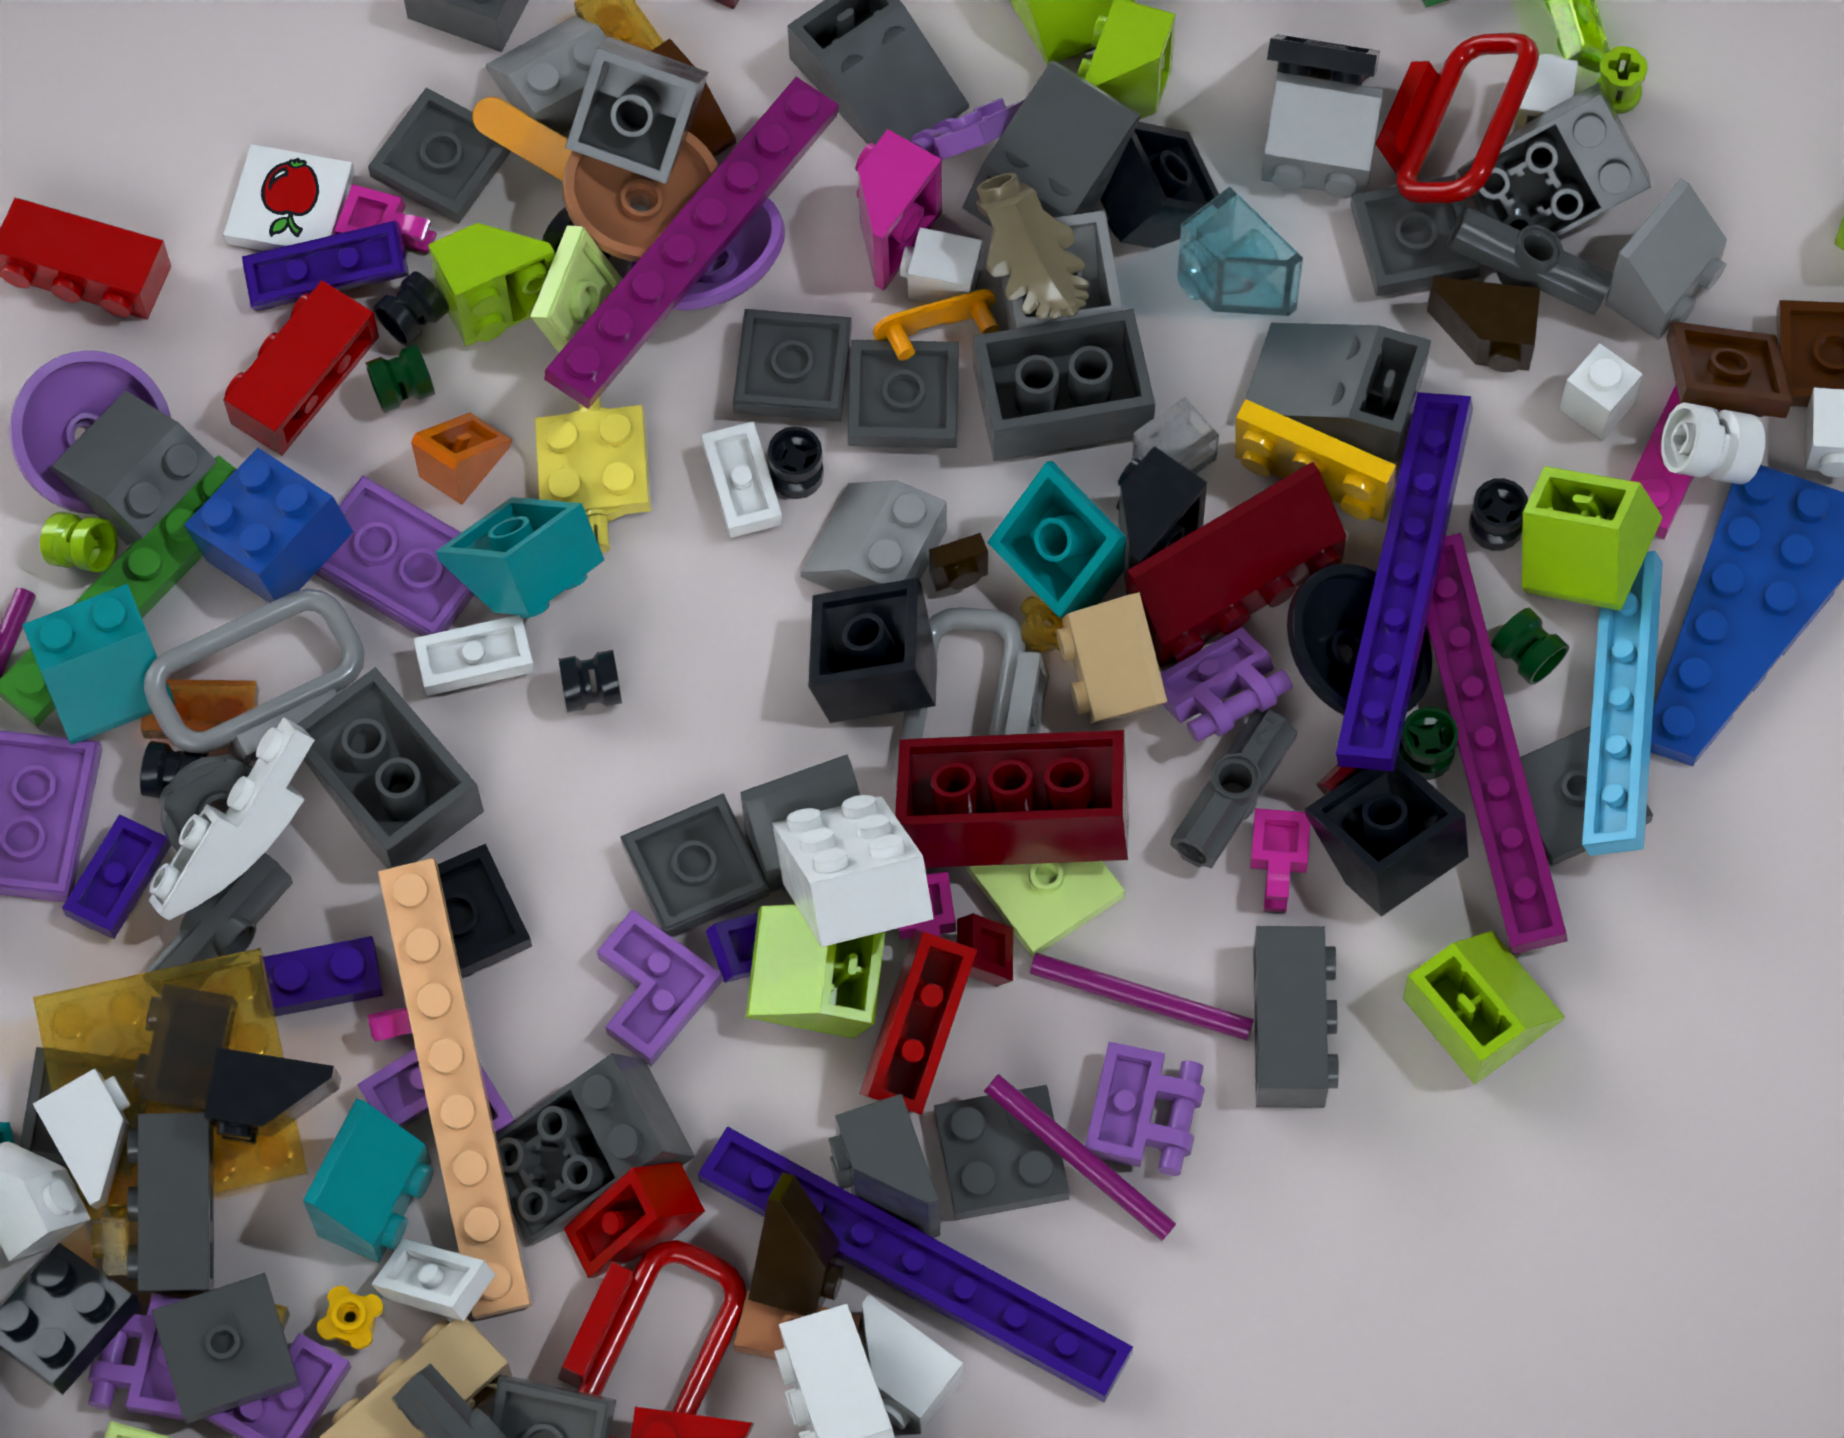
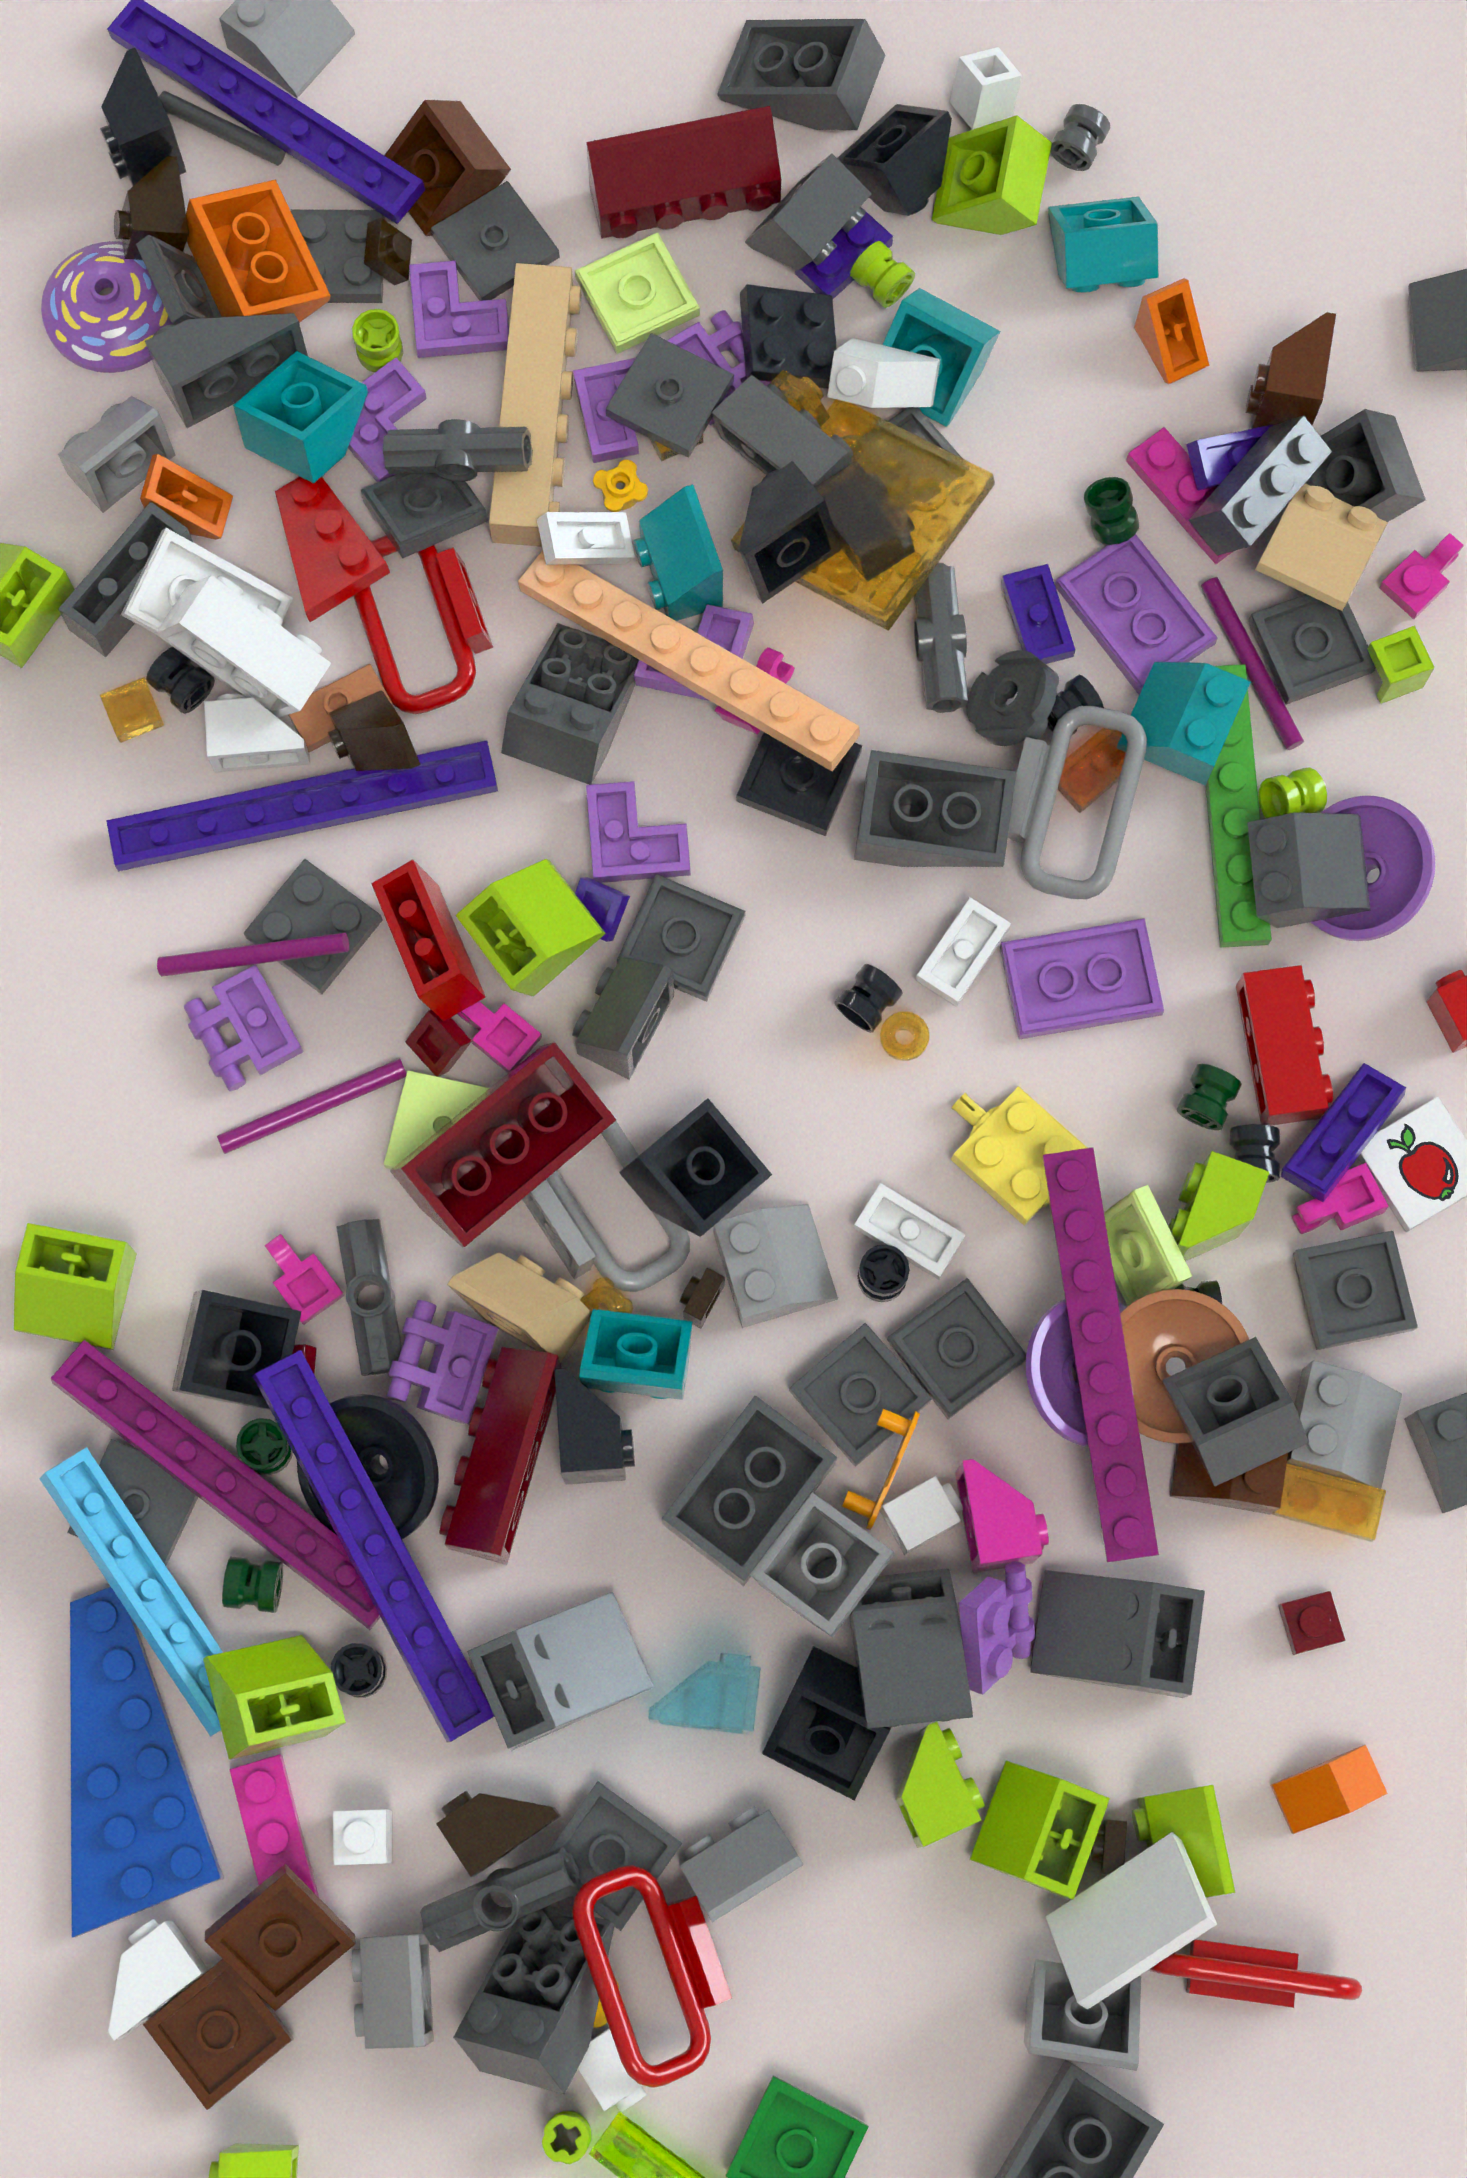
camera: 135 degrees right, 10 degrees up
white slope [33,1068,131,1210] -> none
white slope [149,717,315,920] -> none
blue brick [184,447,354,603] -> none
dark purple plate [260,936,383,1017] -> none
orange slope [411,412,512,505] -> none
teal slope [435,497,605,618] -> none
light orange piece [472,96,572,182] -> none
red slope [564,1162,705,1278] -> none
white brick [772,795,934,947] -> none
dark grey slope [828,1094,940,1238] -> none
dark tan plant [976,173,1089,320] -> none
clear brick [1131,397,1219,474] -> none
yellow plate [1235,399,1396,523] -> none
dark grey brick [1253,926,1339,1108] -> none
black plate [1267,34,1380,85] -> none
white wheel [1661,402,1765,485] -> none
none -> clear yellow plate [880,1012,929,1061]

